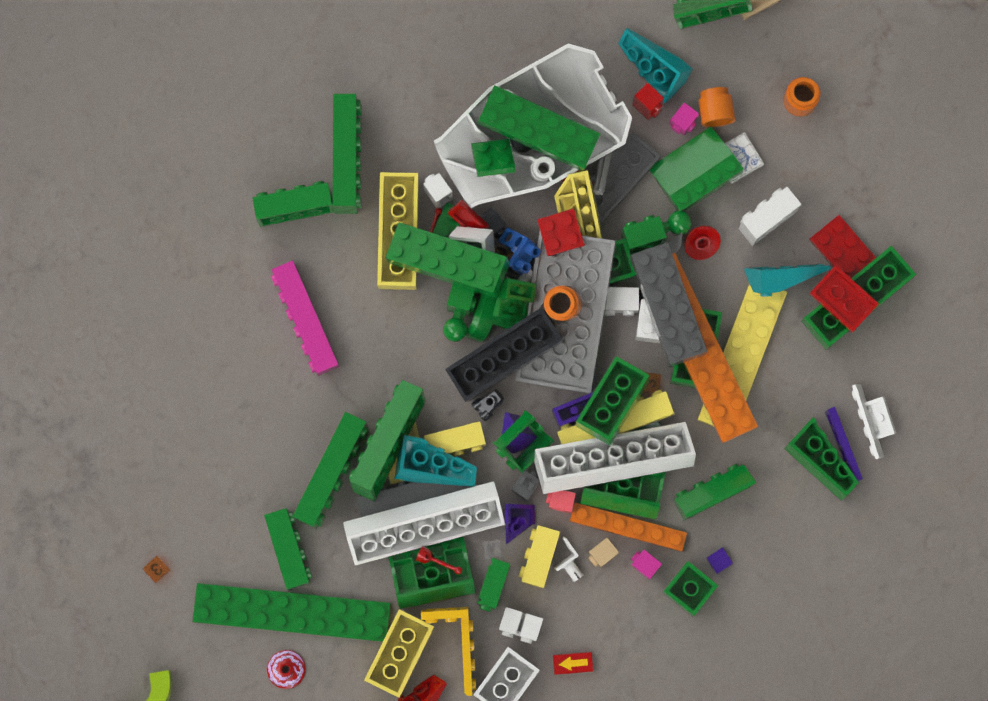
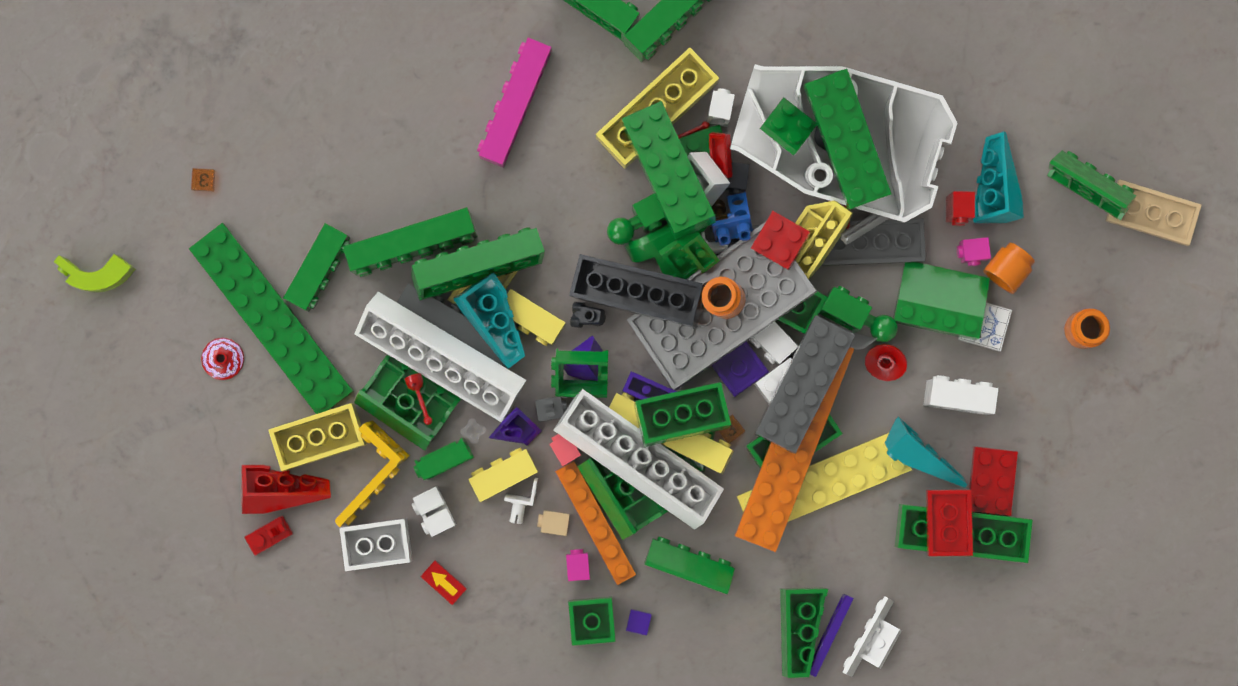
camera: 45 degrees right, 5 degrees up
none -> dark purple tile [711,341,769,397]

